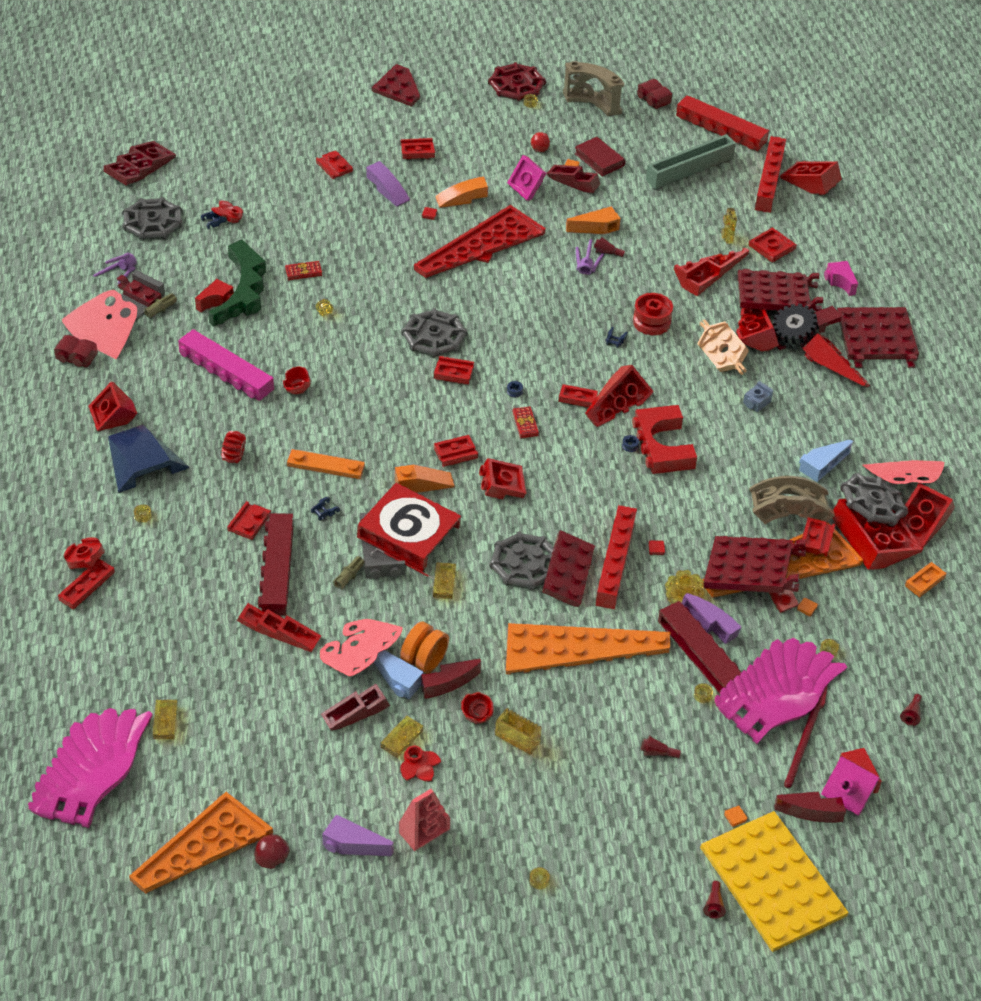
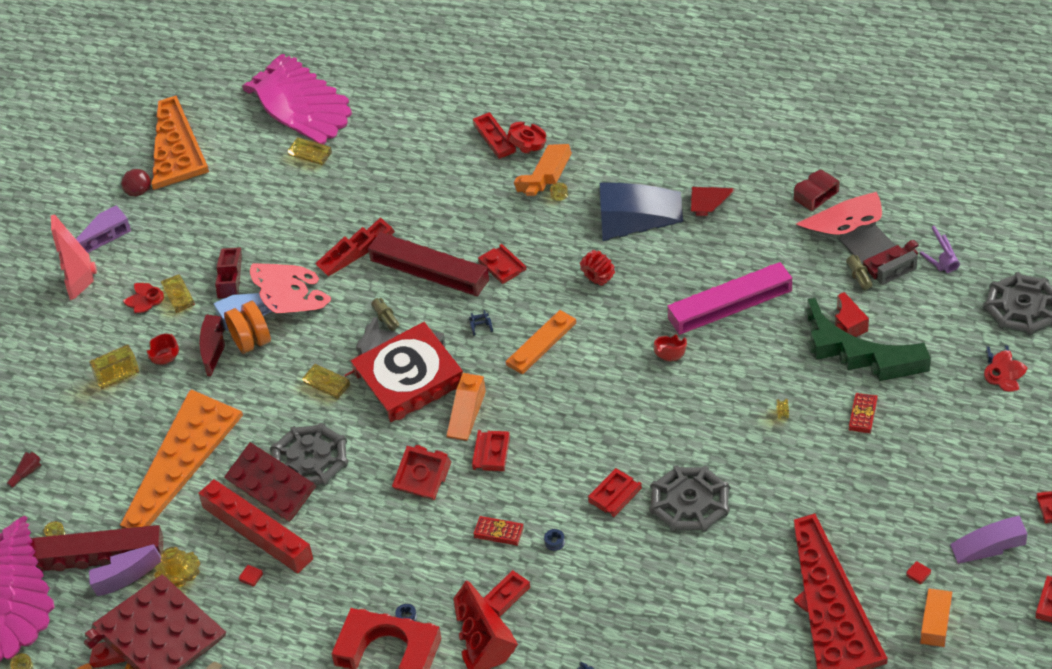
camera: 125 degrees right, 0 degrees up
none -> orange piece [514,144,572,196]

